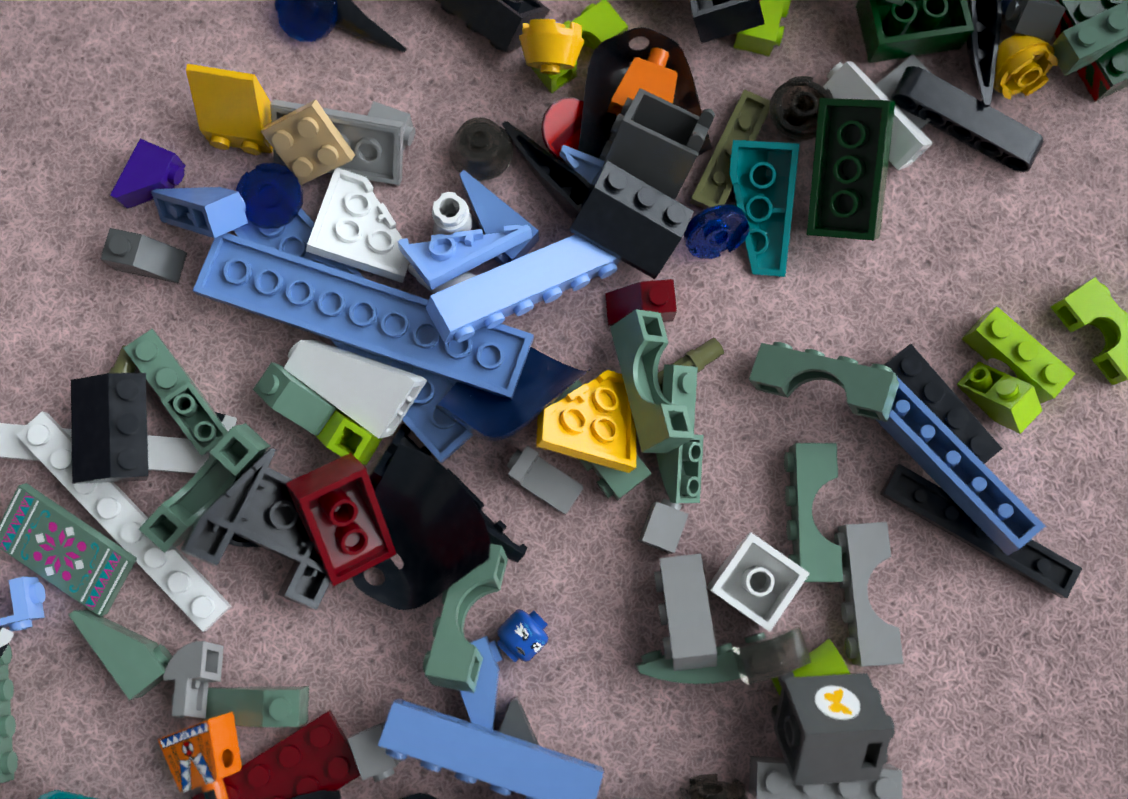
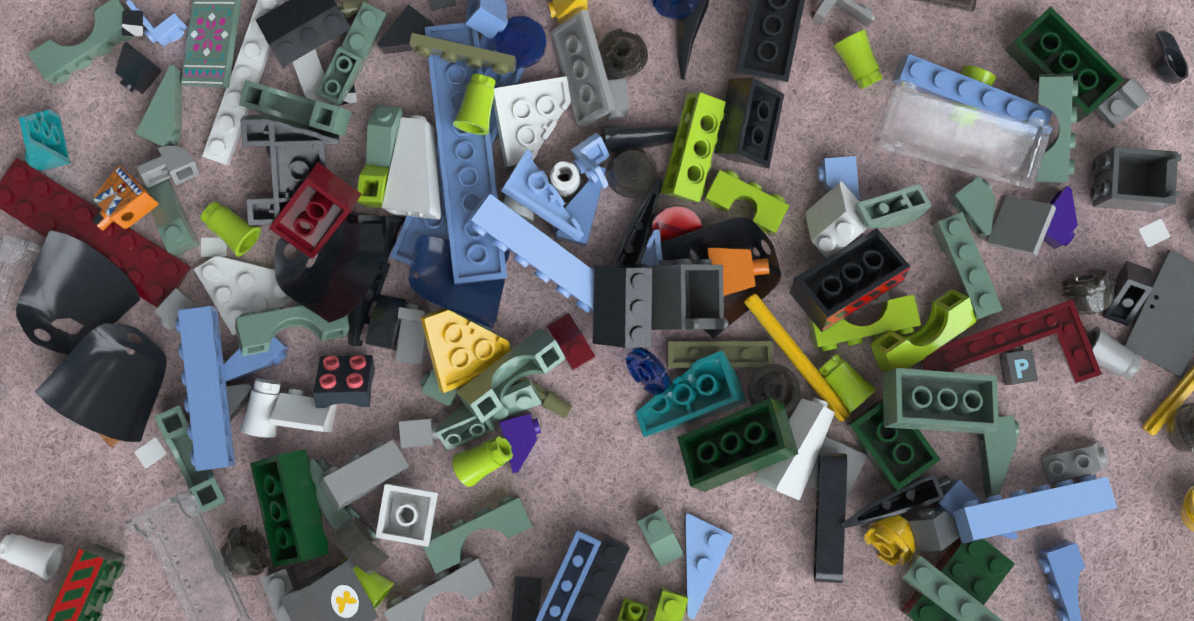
camera: 65 degrees right, 5 degrees up
tan plate [261,99,355,185] -> none
blue head [496,609,549,663] -> none
yellow cone [519,19,585,74] -> none
sand green arch [749,342,899,422] -> none
none -> black slope [115,42,162,94]
none -> white plate [194,256,294,336]
none -> lime plant [200,201,261,257]
none -> white sticker [201,238,227,257]
none -> white plant [239,378,280,438]
none -> dark green brick [250,449,329,567]
none -> white slope [269,389,337,432]
none -> black brick [313,355,375,408]
none -> black slope [365,295,406,350]
none -> black slope [377,4,434,54]
none -> olive plate [409,33,516,75]
none -> lime plant [452,436,513,487]
none -> lime plant [453,74,496,135]
none -> dark purple slope [500,414,541,473]
none -> light blue bracket [571,133,610,188]
none -> black piece [590,125,678,153]
none -> clear smoke cone [598,29,648,81]
none -> sand green slope [637,508,684,567]
none -> lime brick [661,92,726,202]
none -> light blue wing [685,513,733,620]
none -> yellow axle [745,294,851,422]
none -> lime plant [818,354,877,413]

